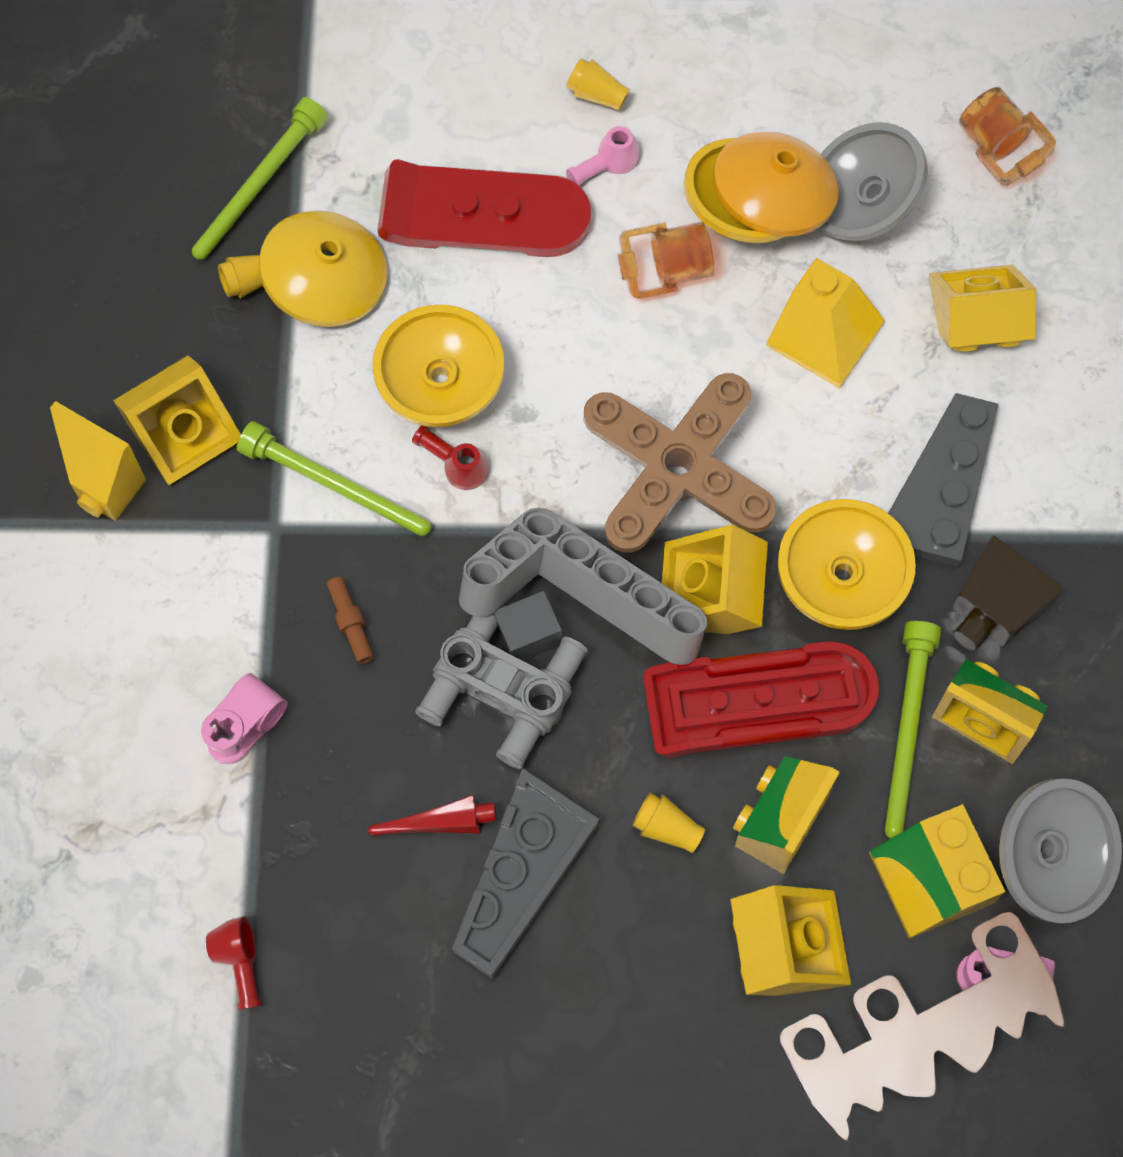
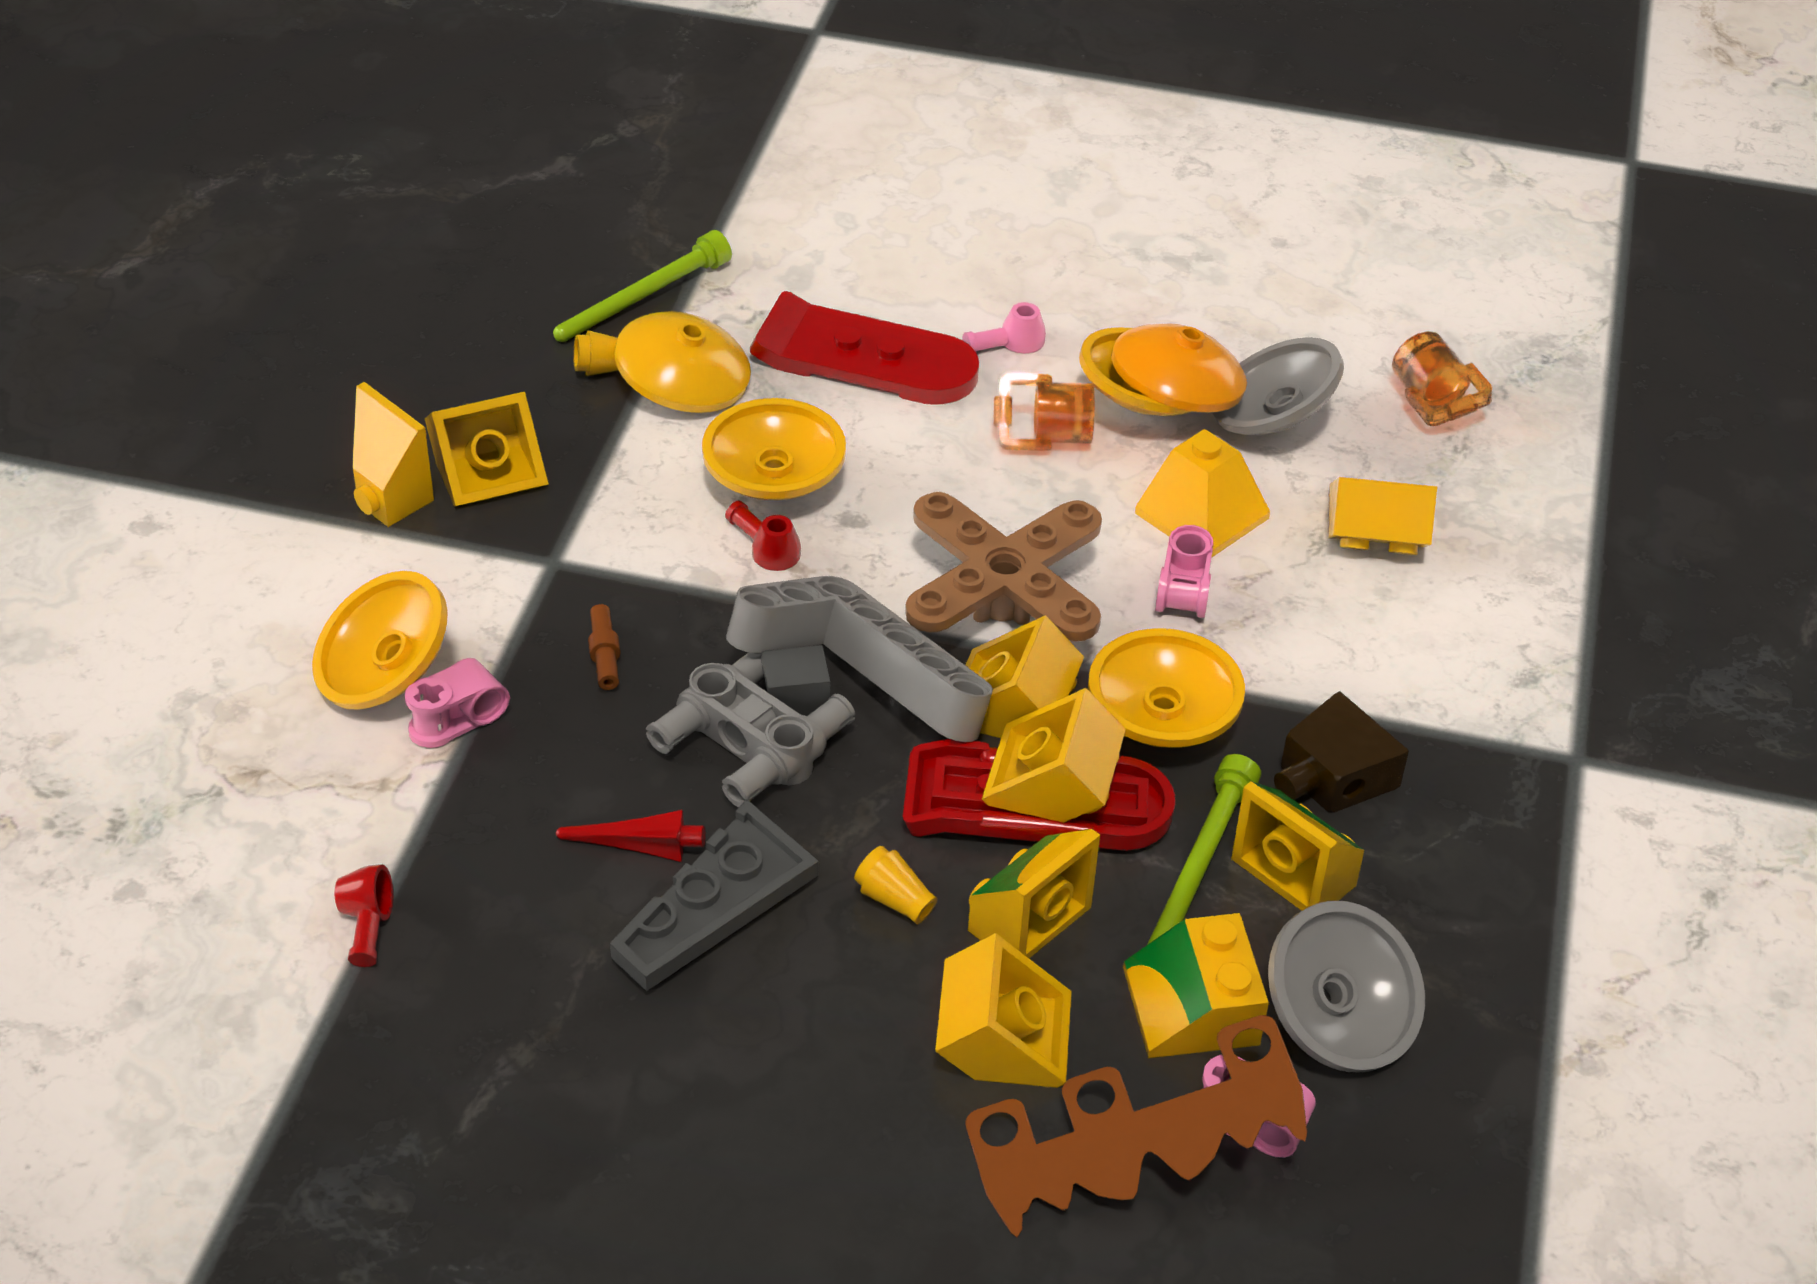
camera: 10 degrees right, 25 degrees down
lime piece [237,421,431,536] -> none
yellow cone [566,58,630,111] -> none
dark grey wing [888,393,998,567] -> none
none -> yellow dish [312,571,448,710]
none -> yellow slope [982,688,1126,823]
none -> bright pink piece [1155,525,1213,618]

